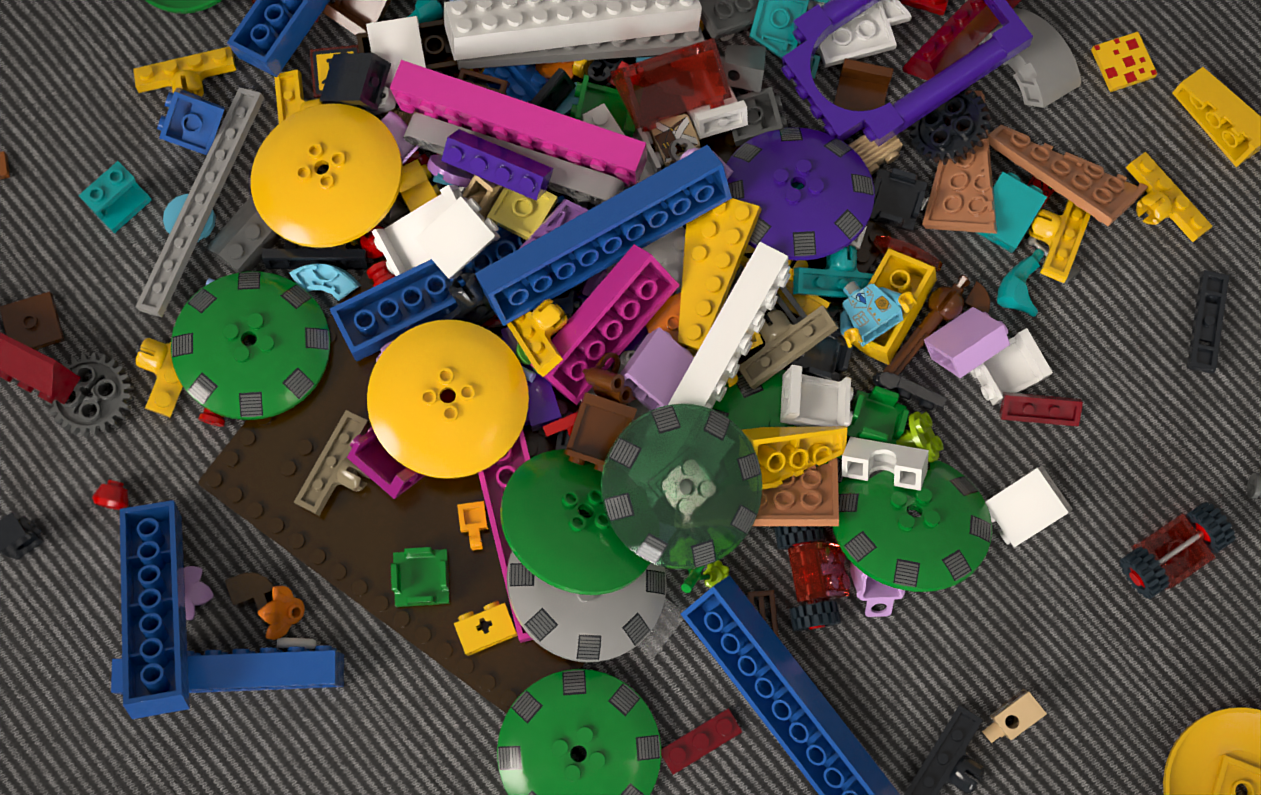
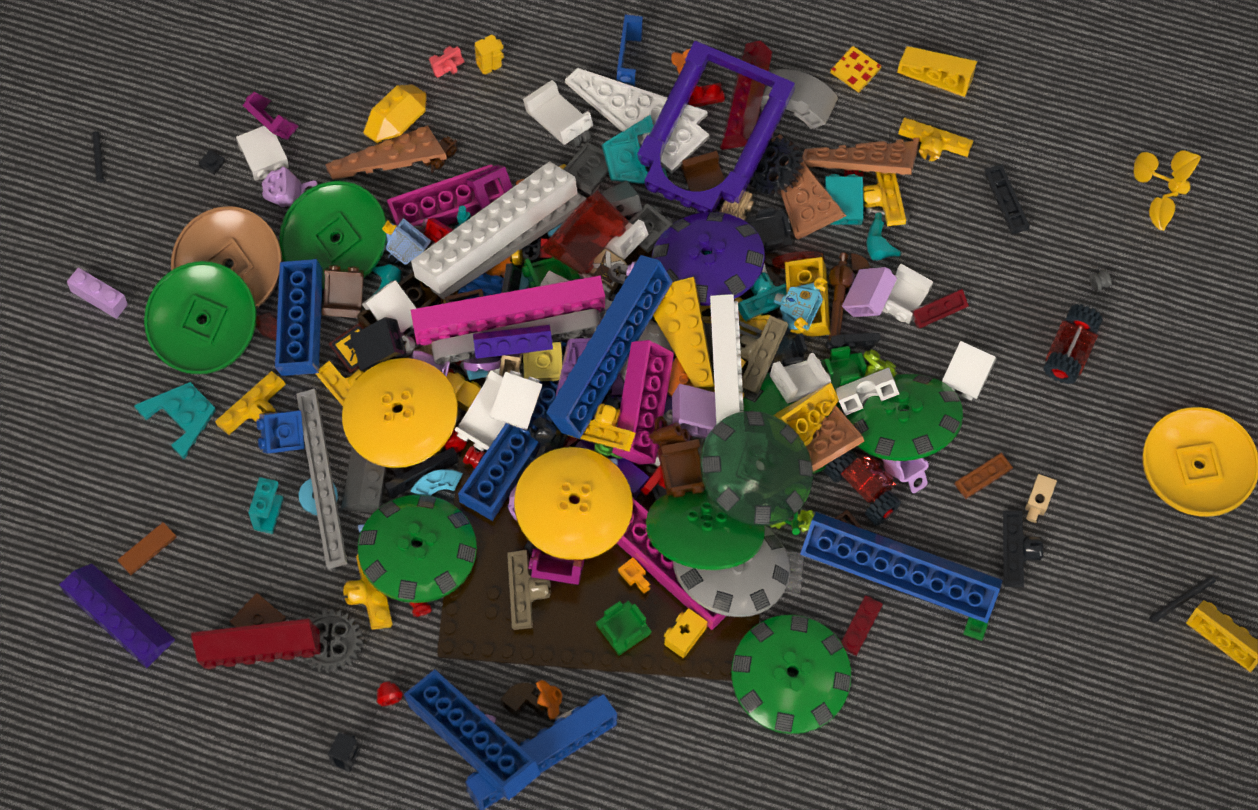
camera: 30 degrees left, 10 degrees down
none -> teal wing [134,382,216,459]
none -> dark orange tile [954,452,1013,499]

